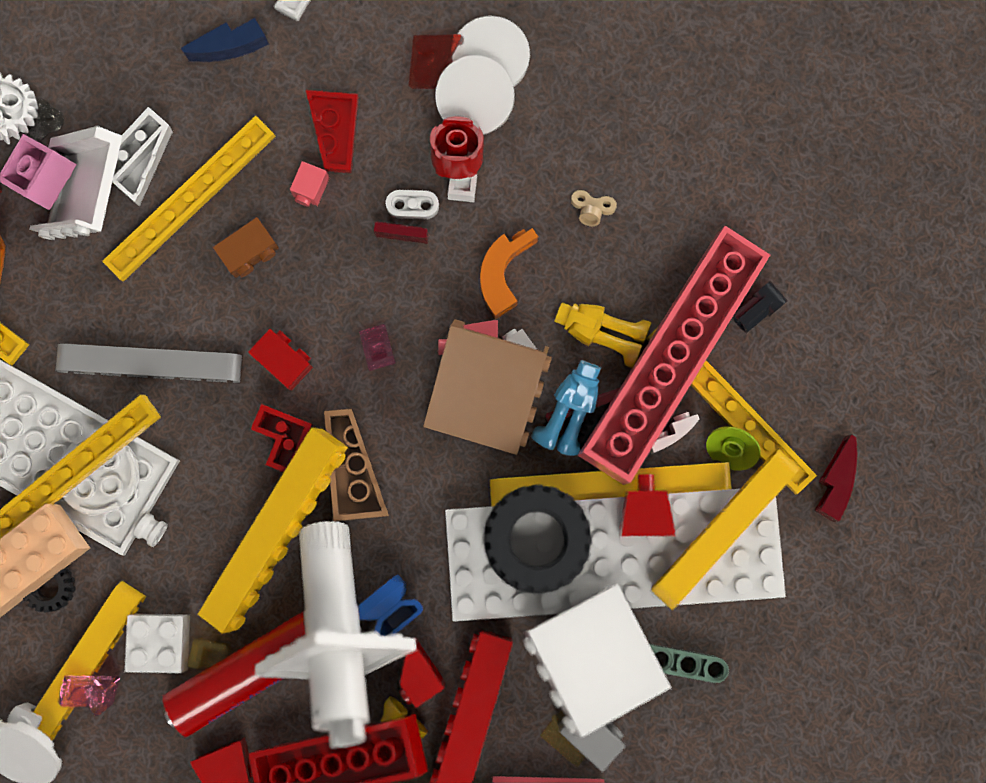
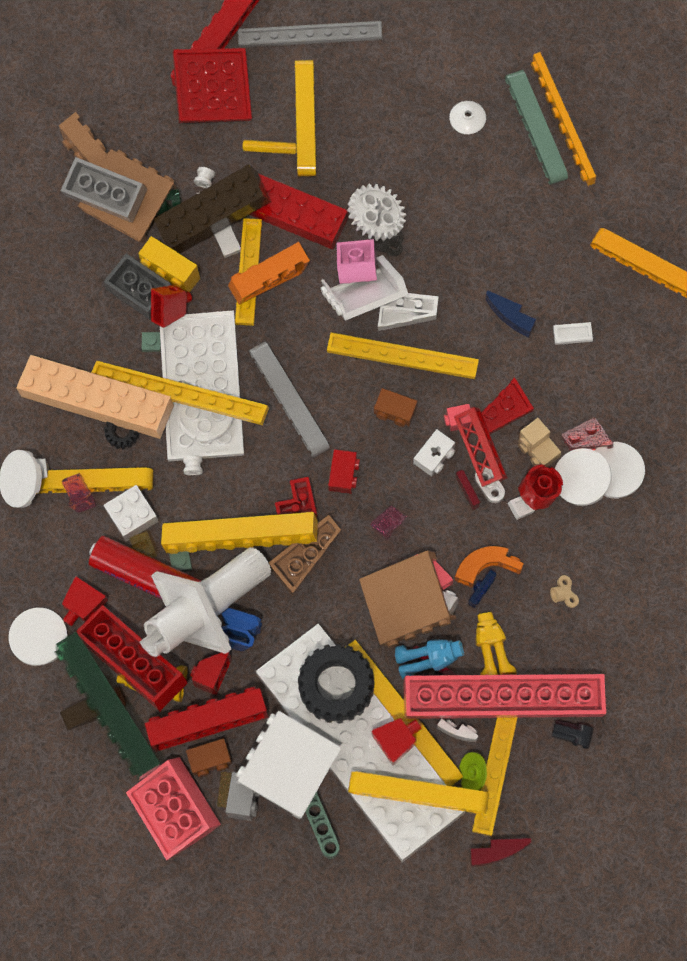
camera: 60 degrees right, 10 degrees down
none -> sand green plate [169,551,192,572]
none -> dark orange brick [186,739,232,777]
none -> white brick [413,429,456,477]
none -> red fence [454,407,508,487]
none -> clear blue plate [468,569,497,608]
none -> tan brick [518,418,561,467]

